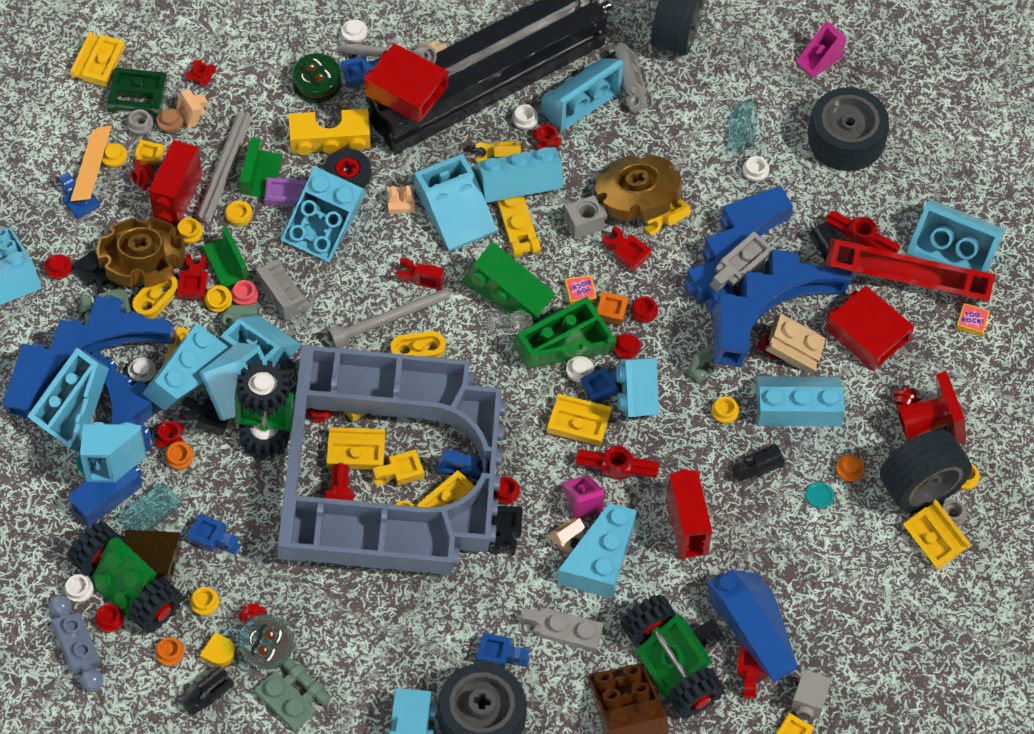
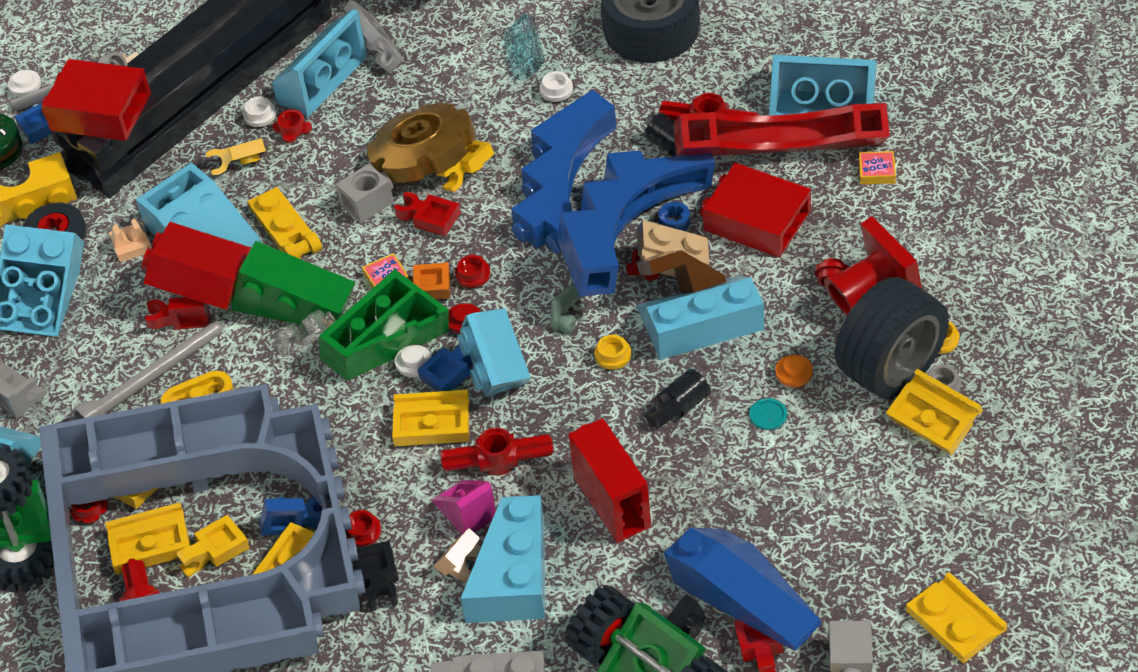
camera: 10 degrees left, 10 degrees down
medium azure slope [473,147,564,203] -> none
light grey hinge [709,231,774,292] -> none
none -> red brick [141,222,252,310]
none -> reddish brown slope [636,250,726,293]
none -> blue bush [658,202,690,231]
none -> yellow plate [906,572,1007,664]

